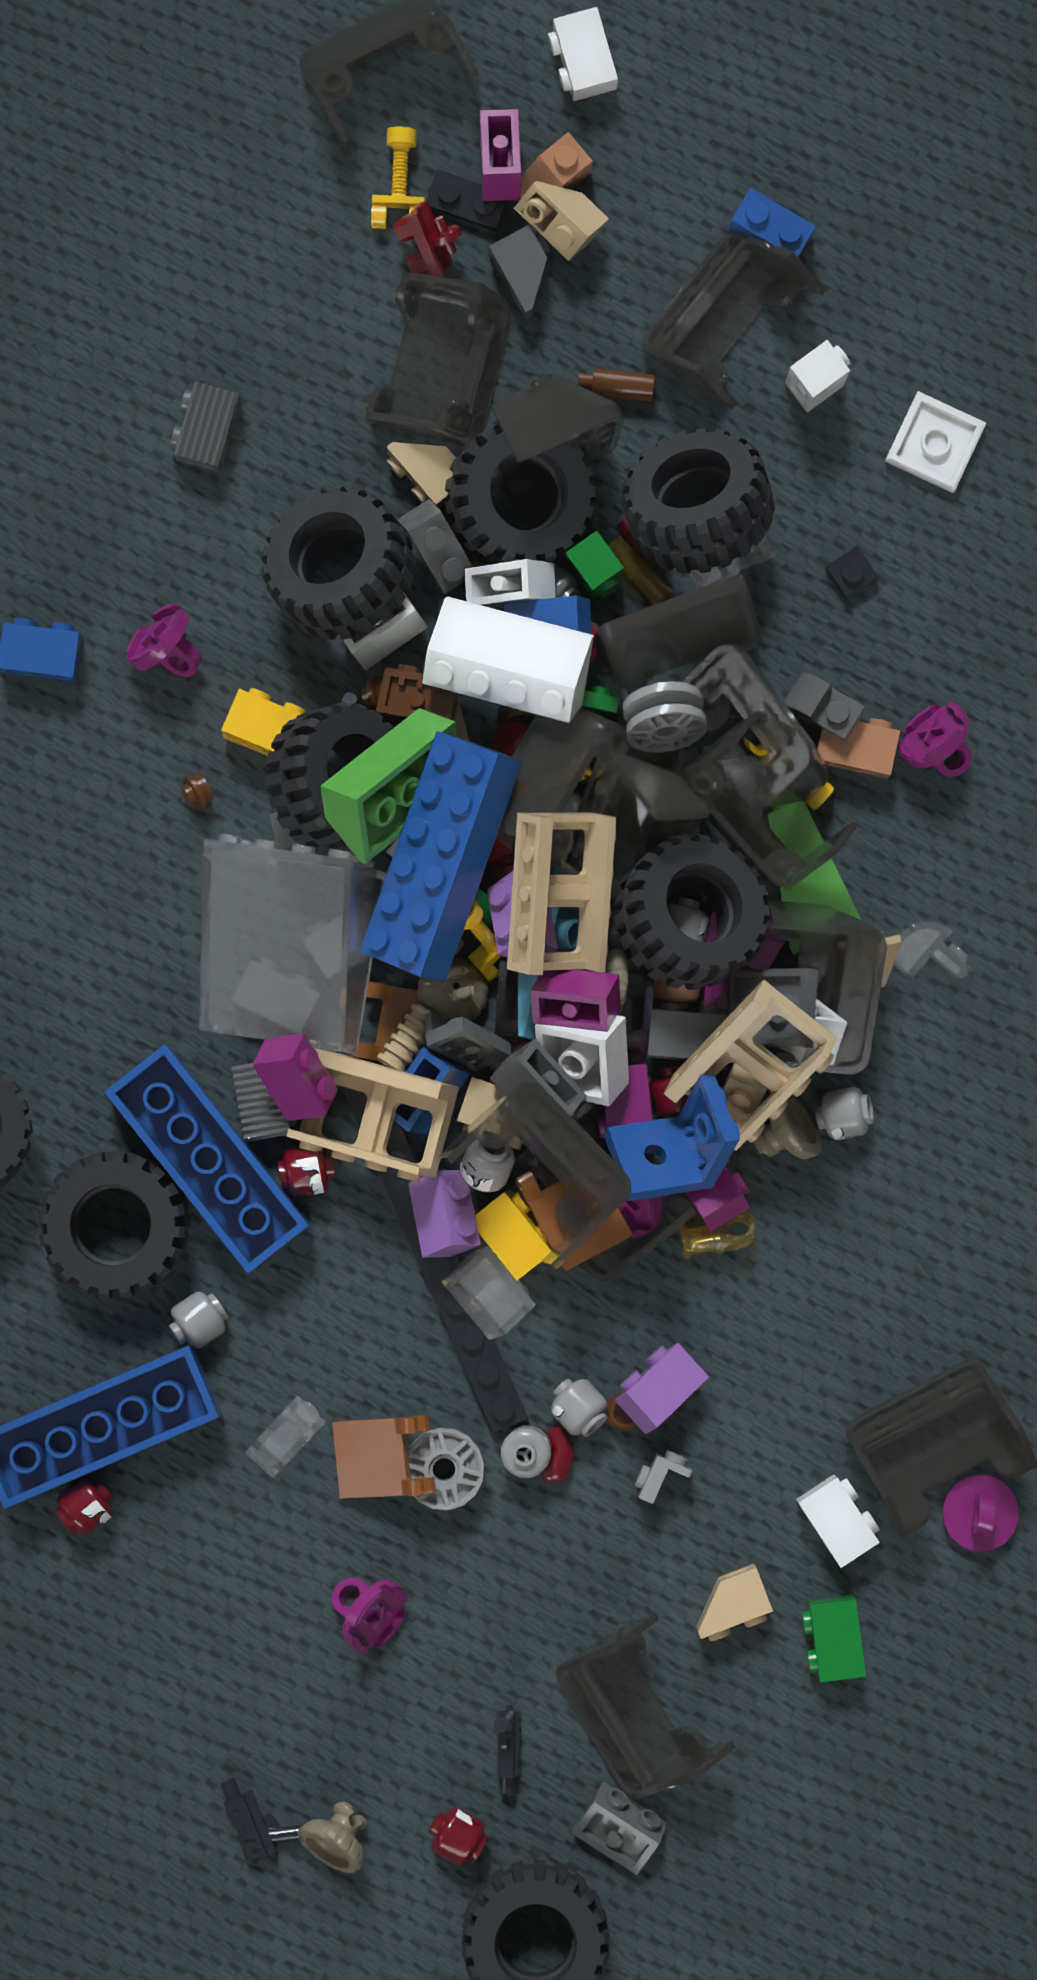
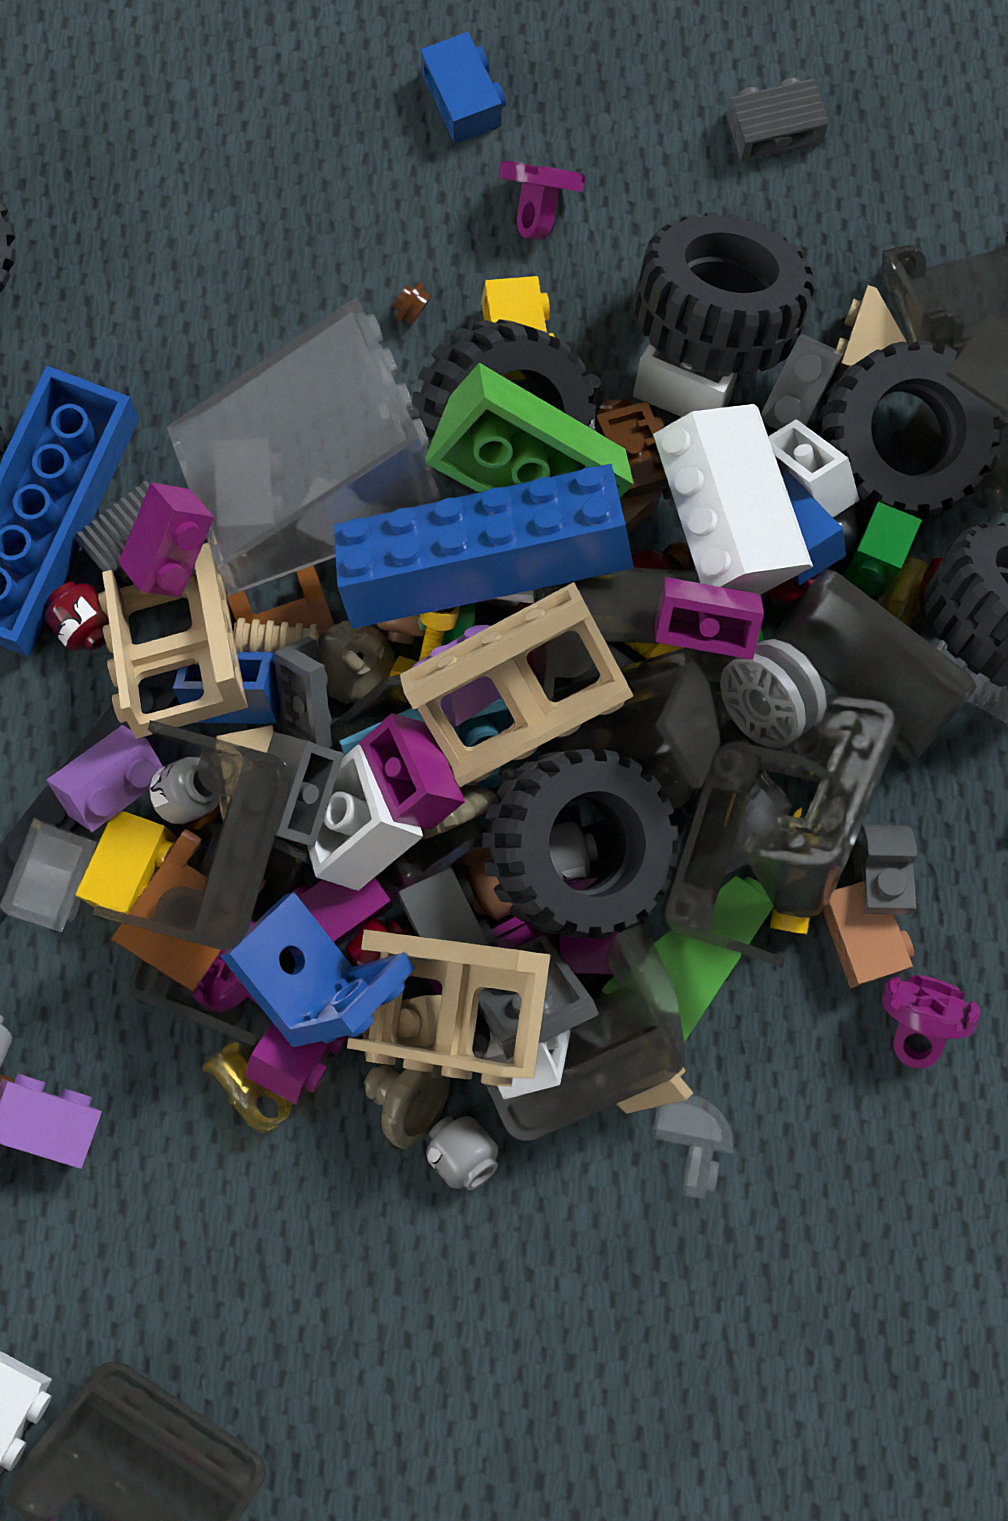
camera: 60 degrees right, 10 degrees down
none -> magenta brick [655,577,764,660]

